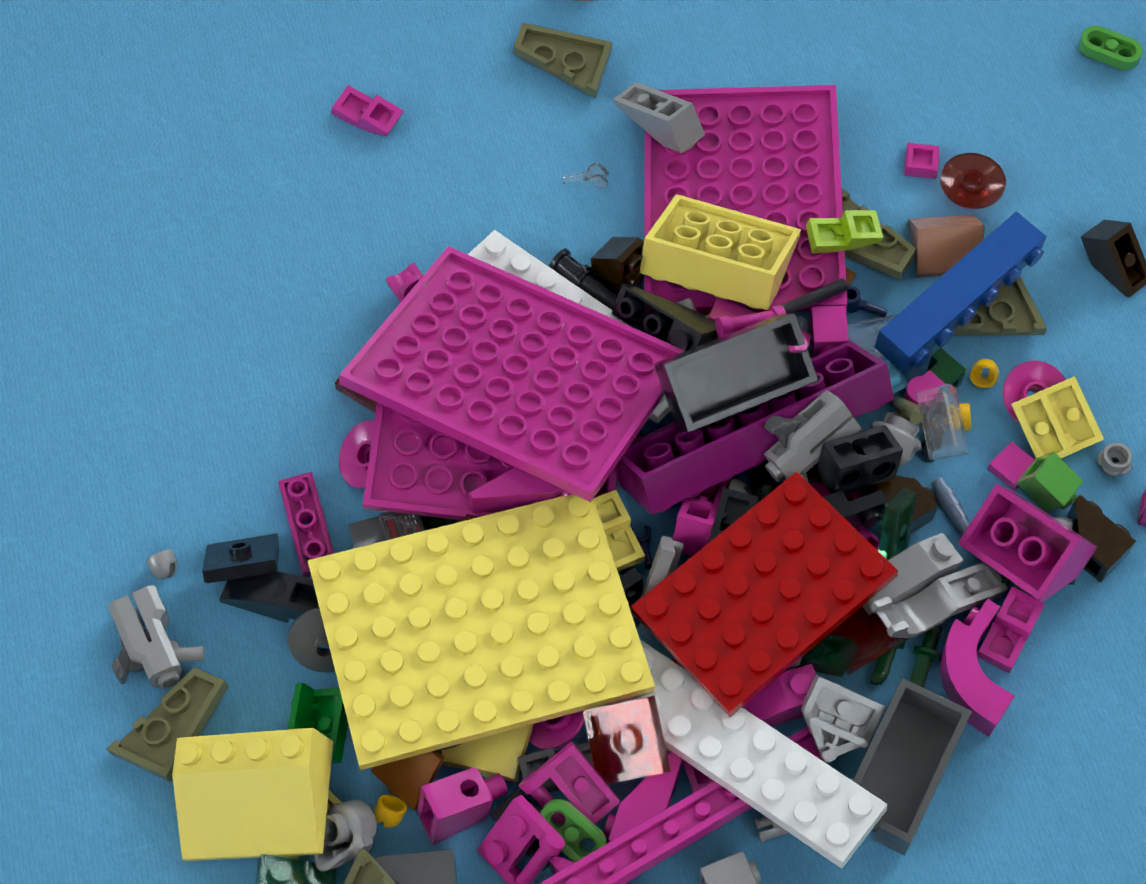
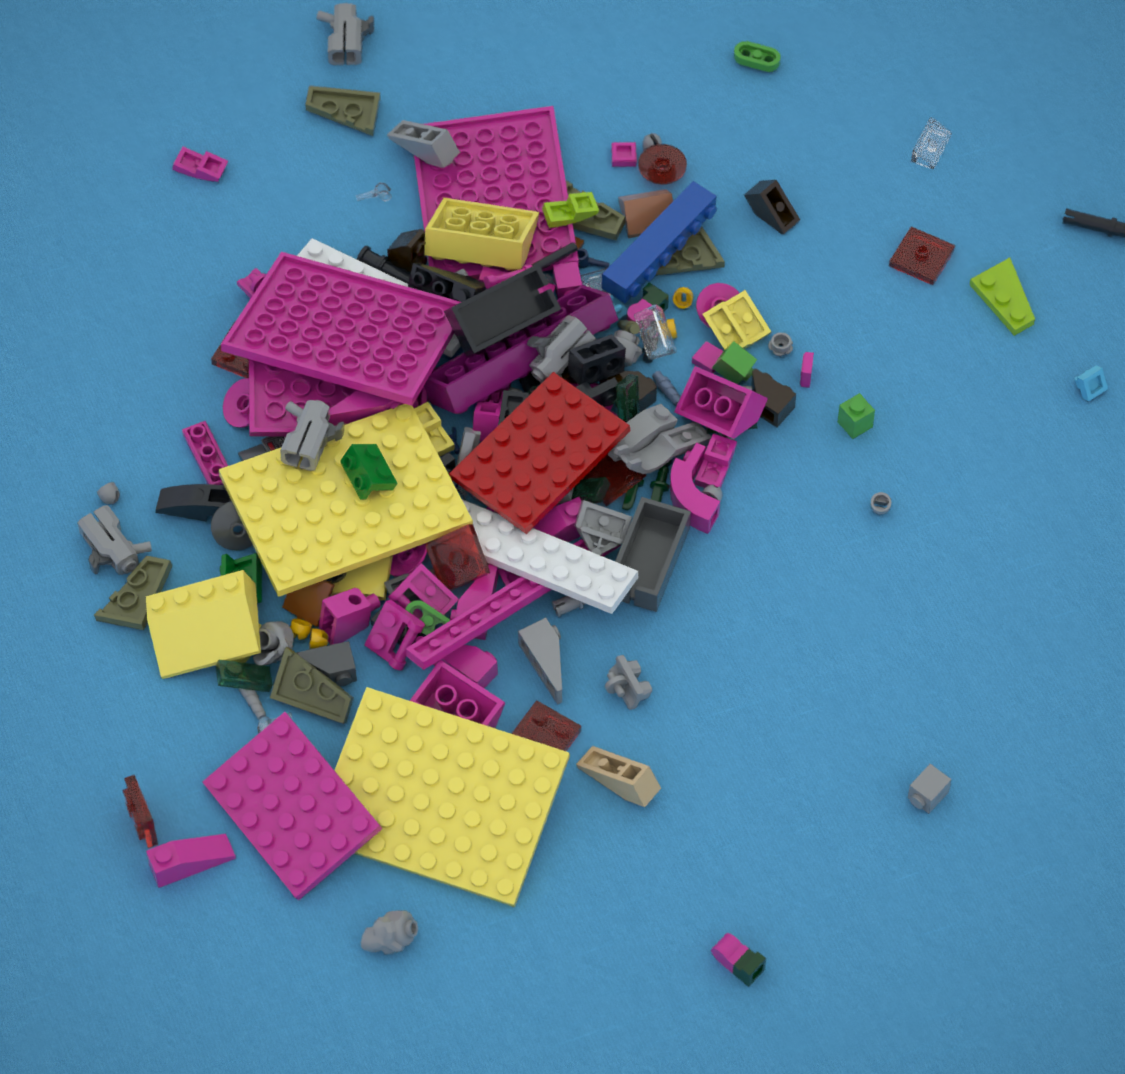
camera: 10 degrees left, 5 degrees down
black plate [202,533,280,584] -> none
none -> light grey piece [280,400,344,471]
none -> yellow hinge [309,628,329,649]
none -> green bracket [340,444,398,500]
none -> light grey hinge [643,133,662,155]
none -> light grey hinge [702,485,723,501]

